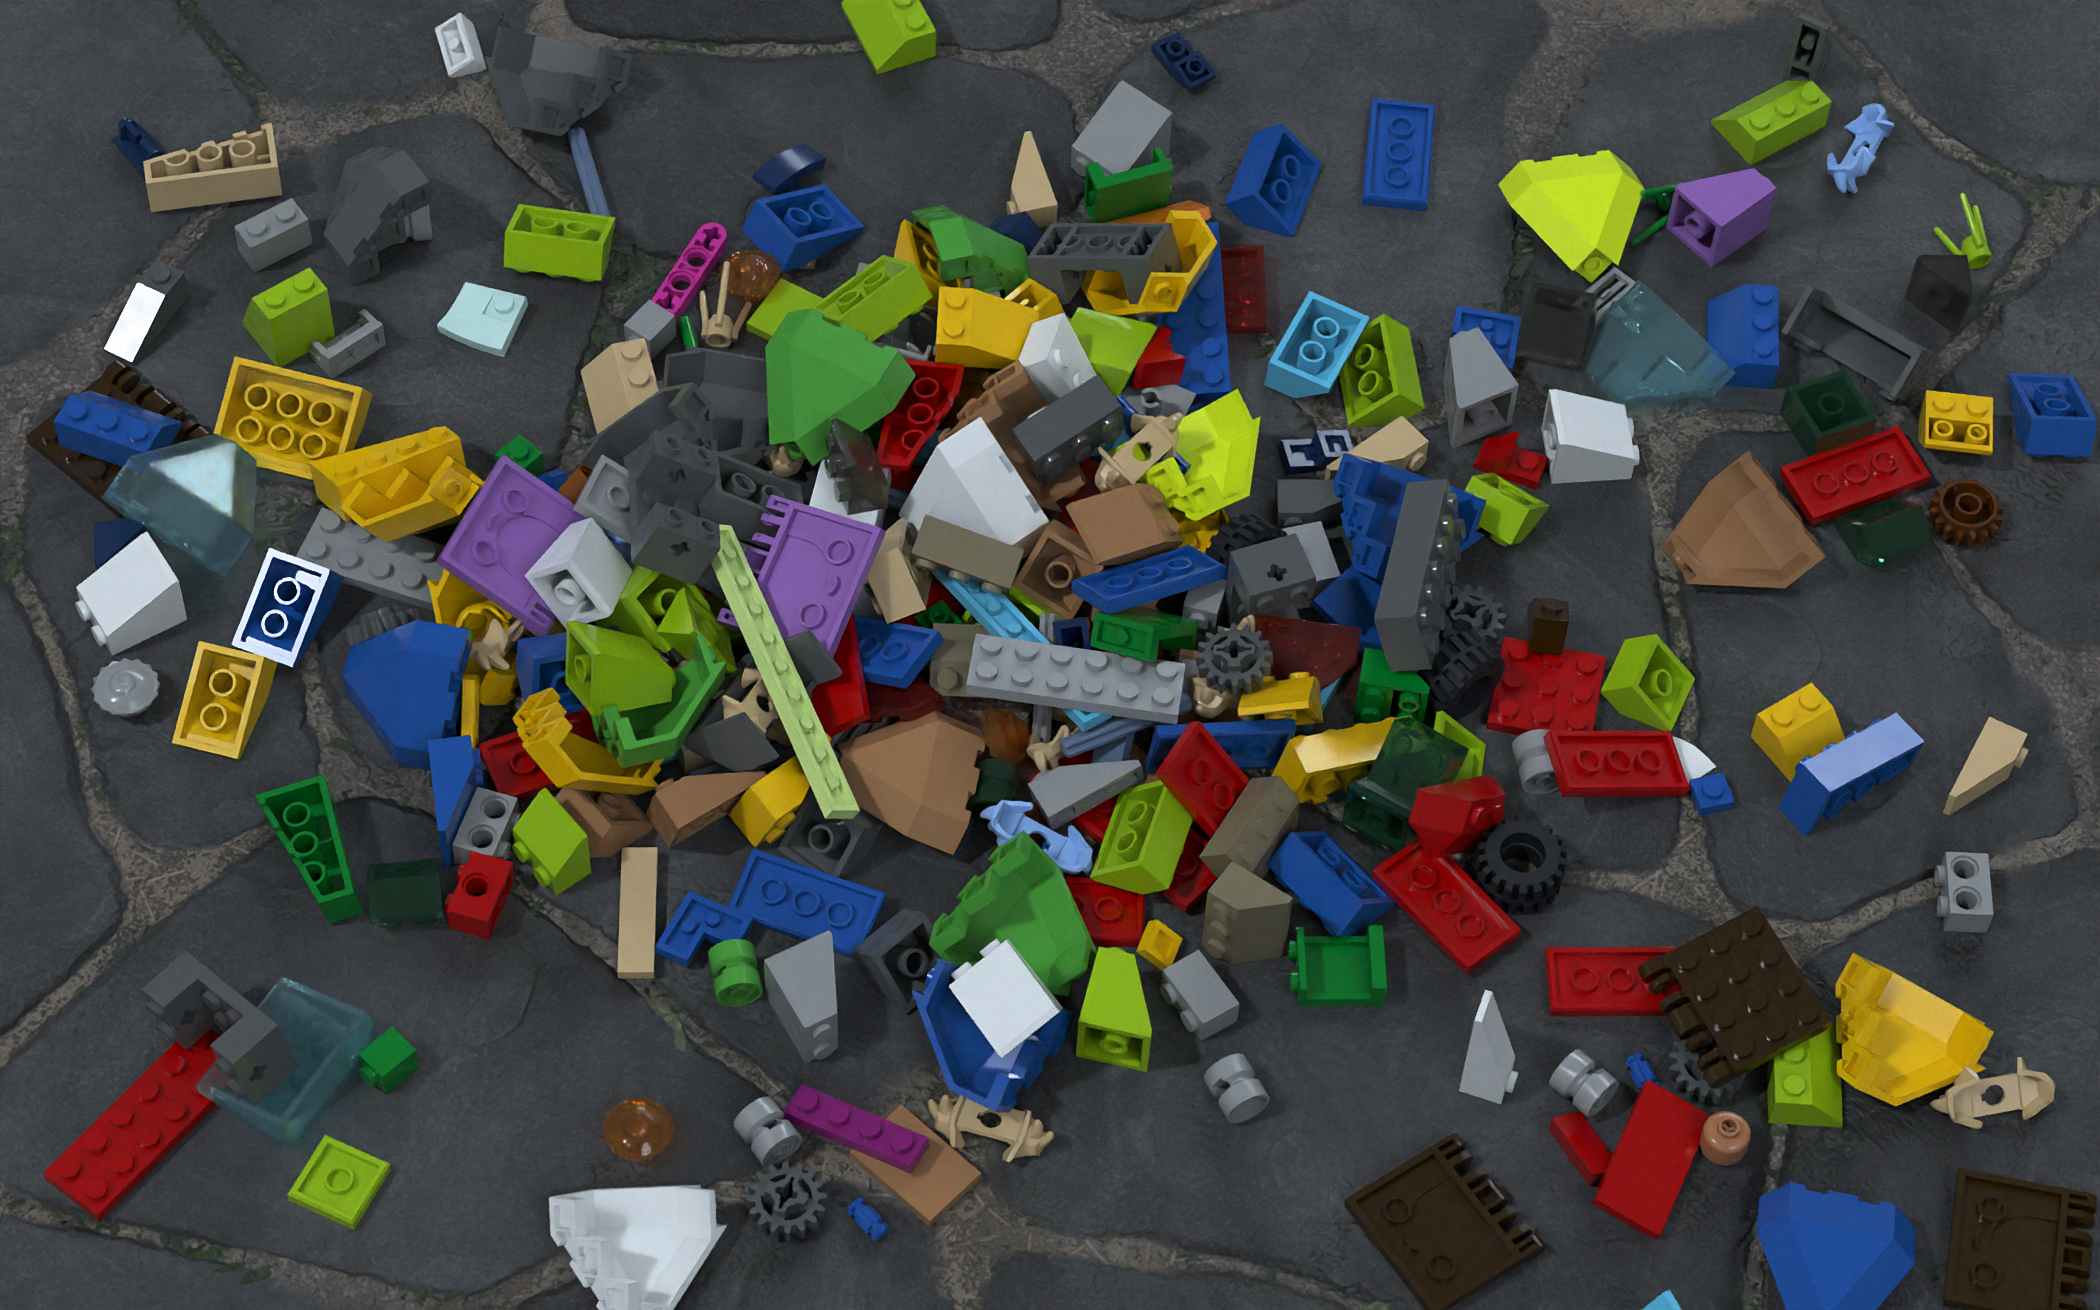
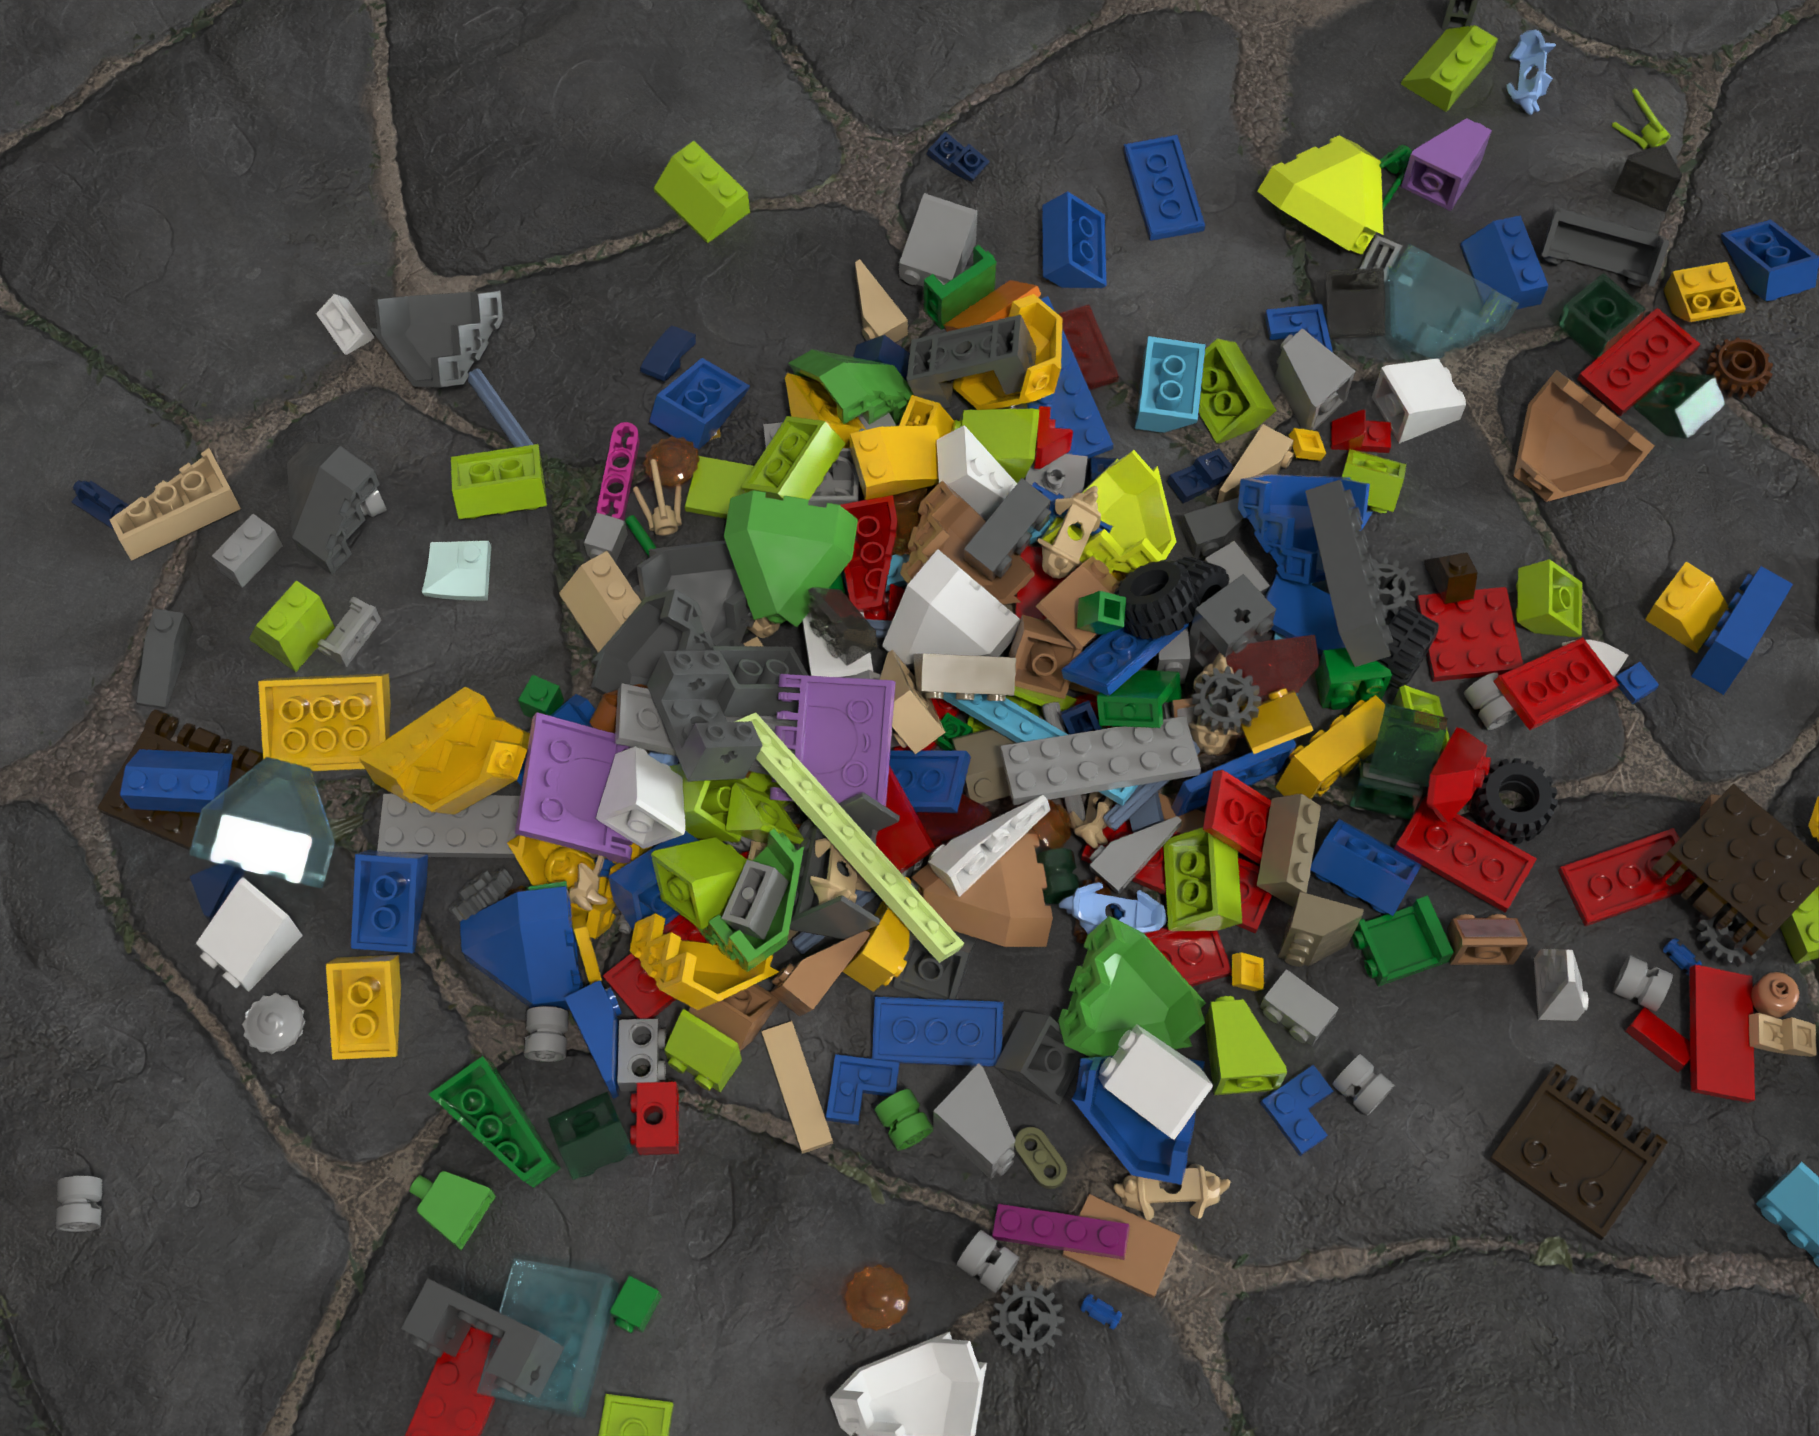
camera: 15 degrees left, 10 degrees up
none -> bright green torso [410,1171,496,1250]
none -> light grey wheel [524,1006,569,1062]
none -> light grey brick [721,860,789,940]
none -> white wedge [929,795,1051,897]
none -> olive plate [1014,1127,1067,1189]
none -> green brick [1077,591,1126,635]
none -> black tyre [1114,560,1200,639]
none -> blue plate [1260,1065,1333,1156]
none -> yellow plate [1288,428,1326,461]
none -> medium nougat slope [1447,914,1528,965]
none -> tan slope [1749,1013,1817,1057]

